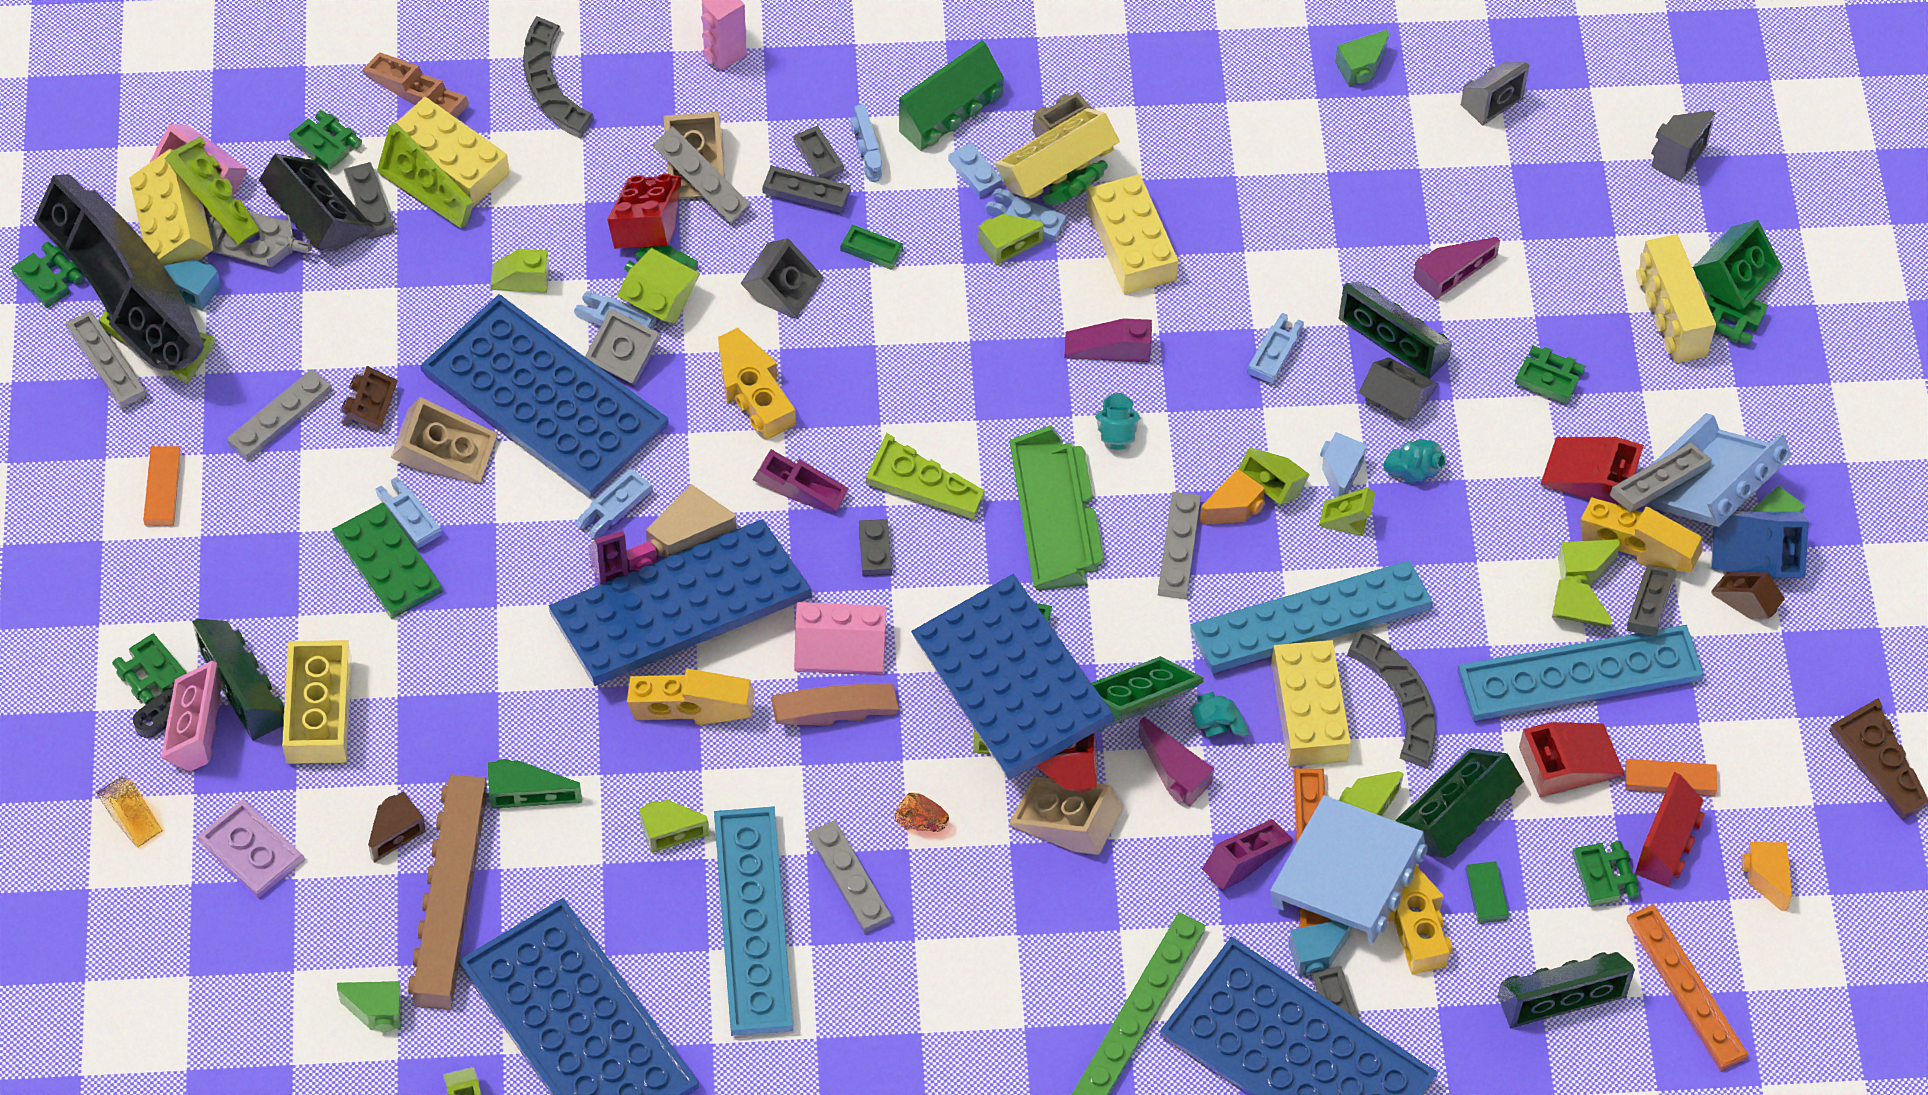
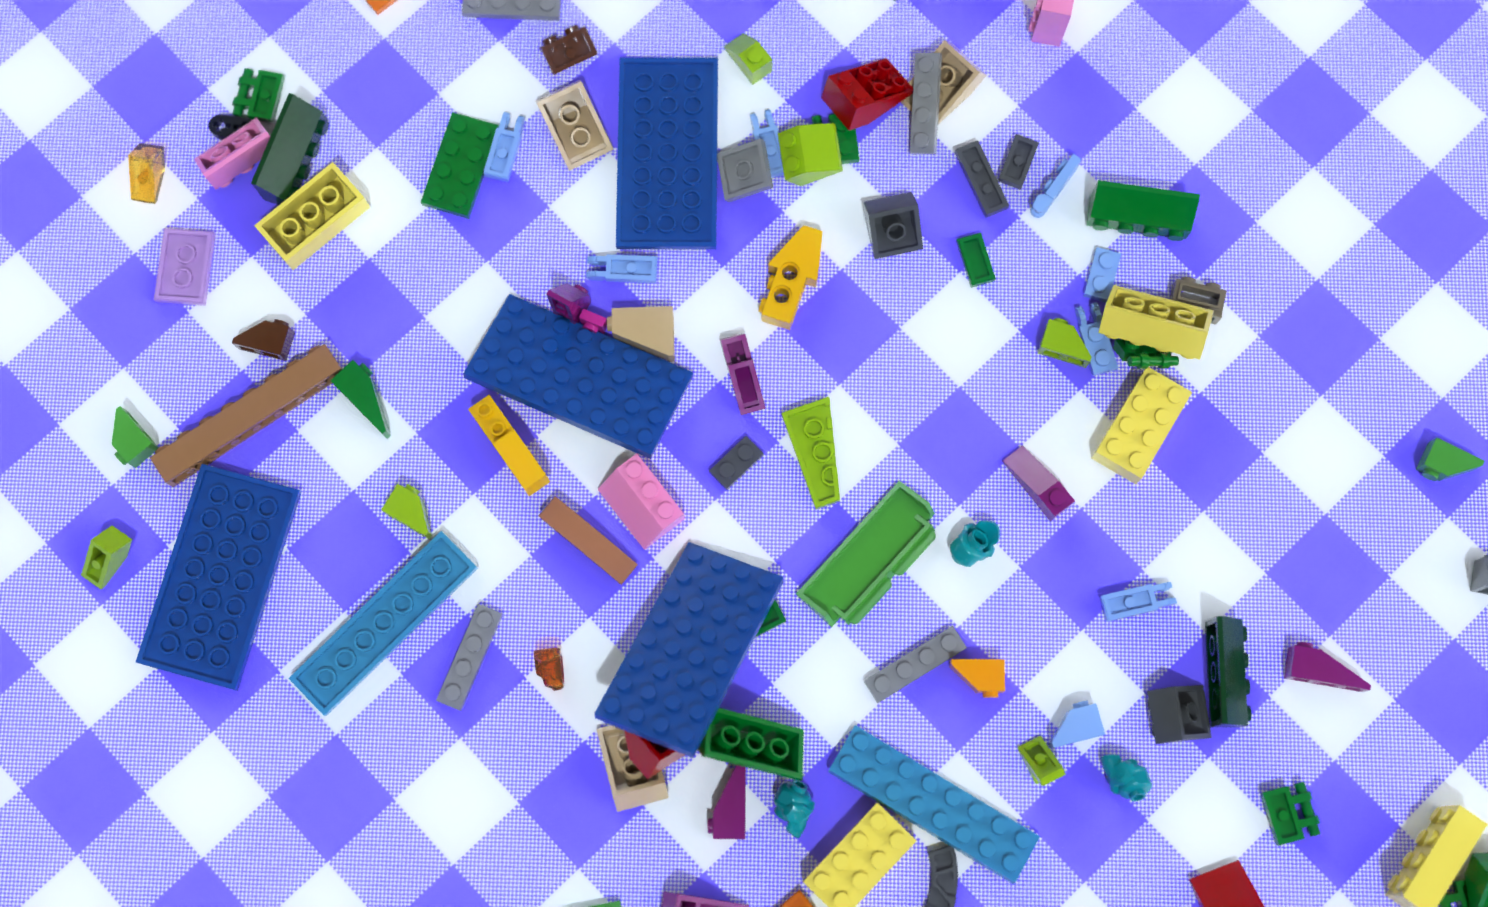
camera: 55 degrees right, 20 degrees up
lime slope [1238,448,1310,505] -> none

